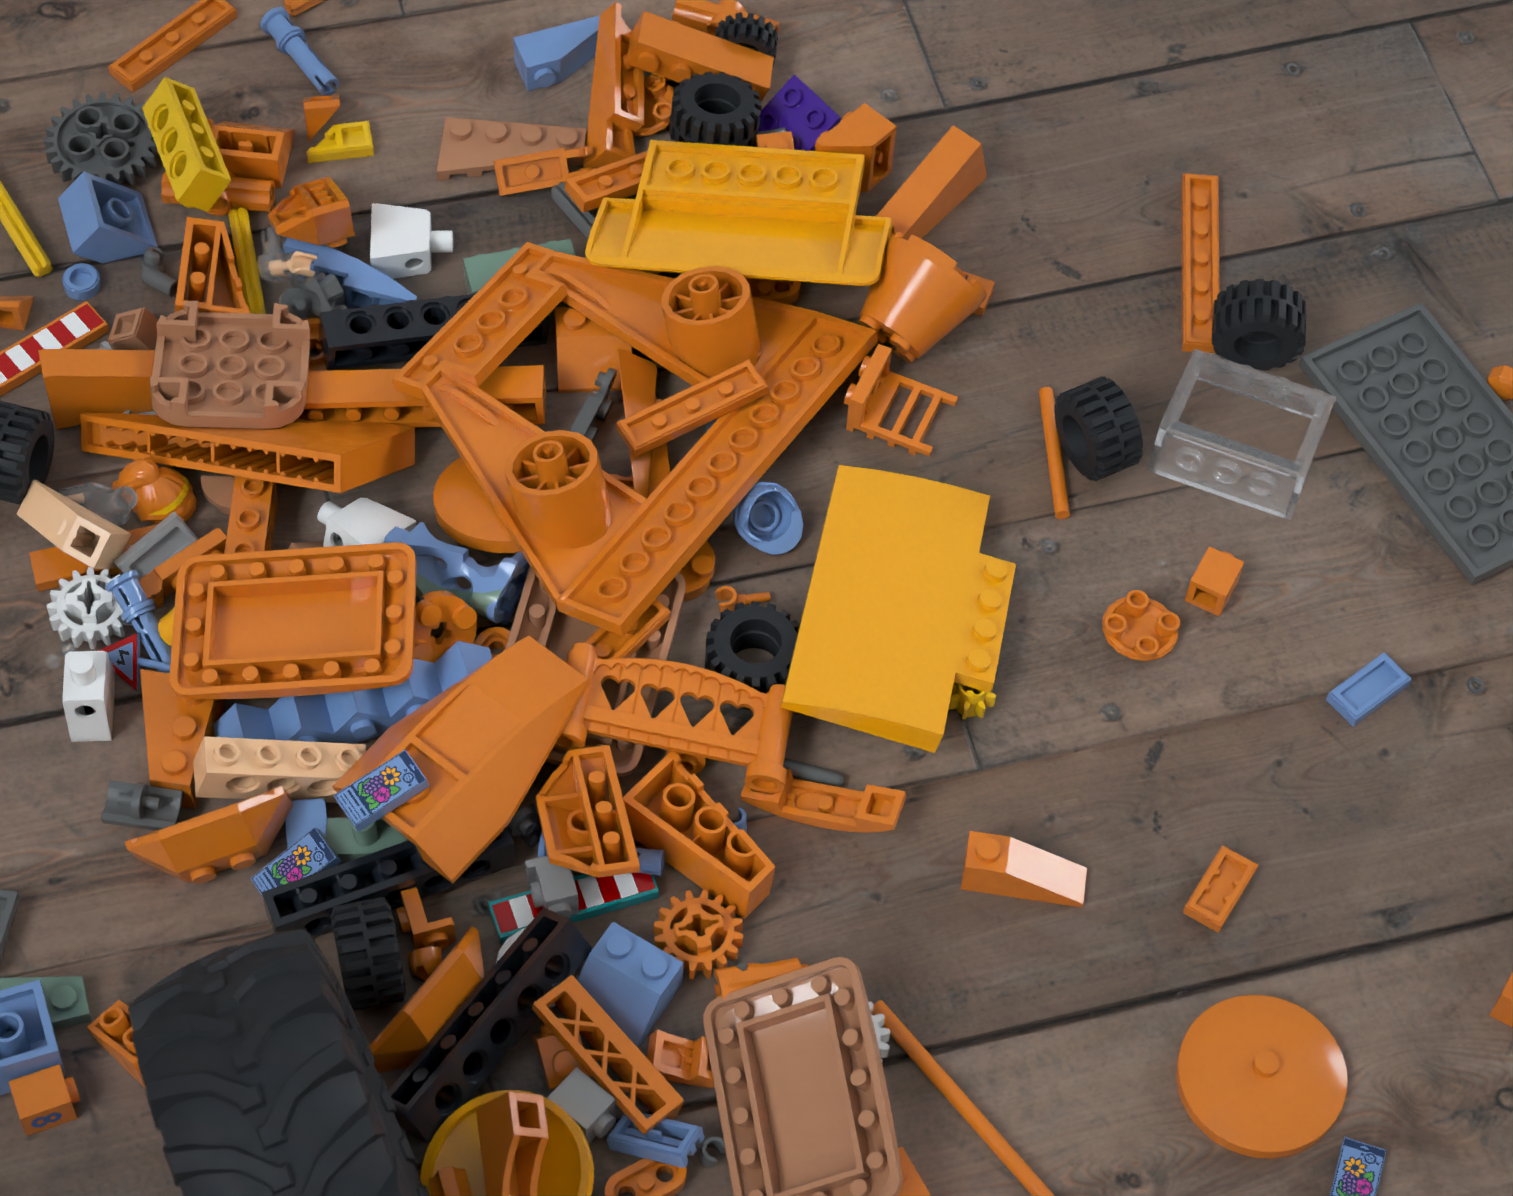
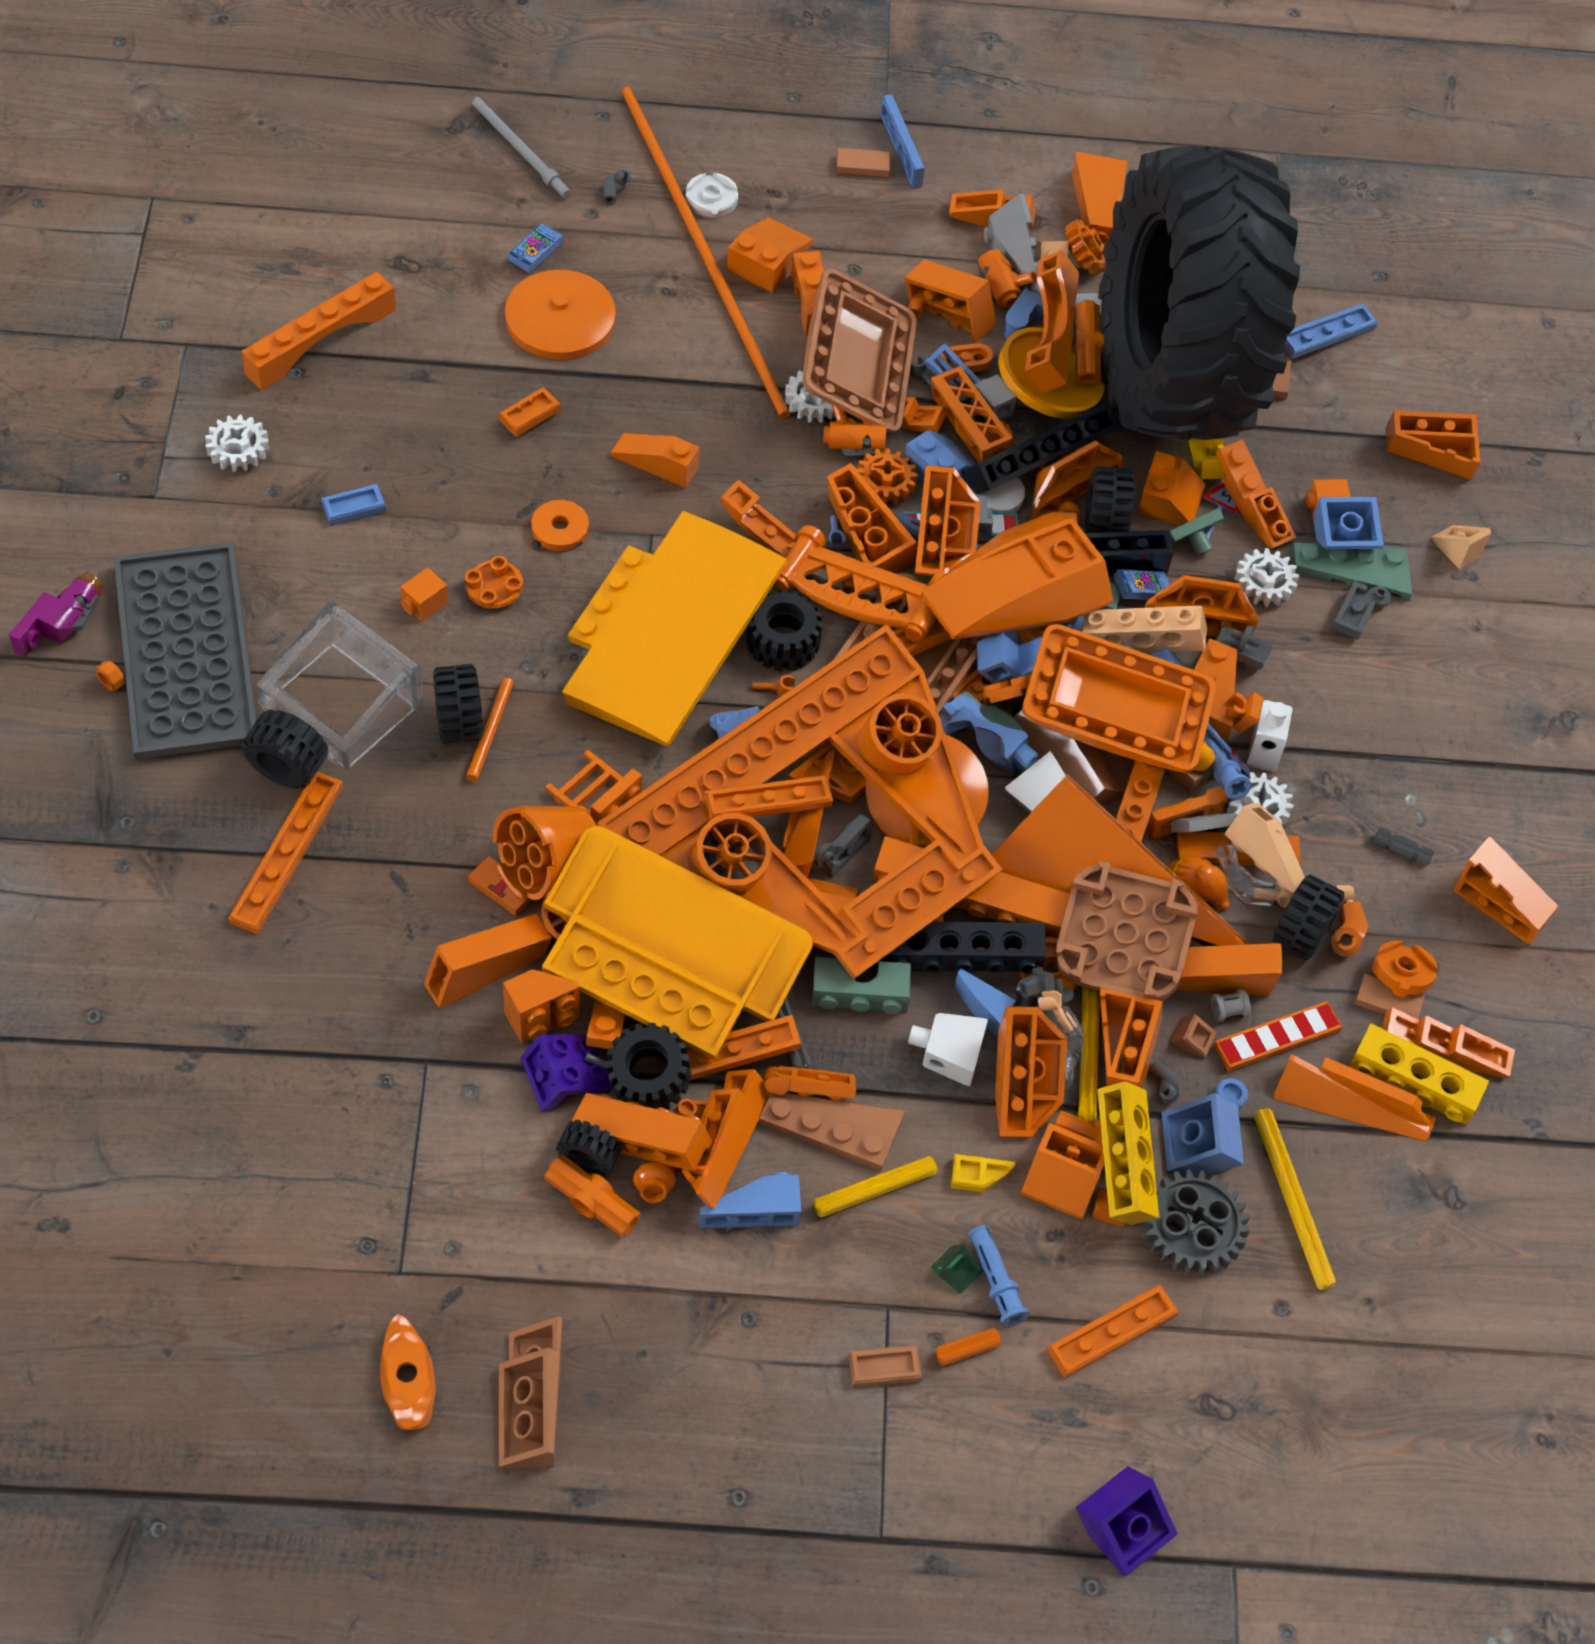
camera: 165 degrees left, 0 degrees up
orange slope [303,94,340,143] -> none
tile [334,750,429,832] -> none
none -> orange tile [531,500,589,552]
none -> yellow axle [813,1156,937,1217]
none -> clear green slope [931,1245,983,1293]
none -> orange tile [1226,692,1264,733]
none -> white gear [1234,548,1299,607]

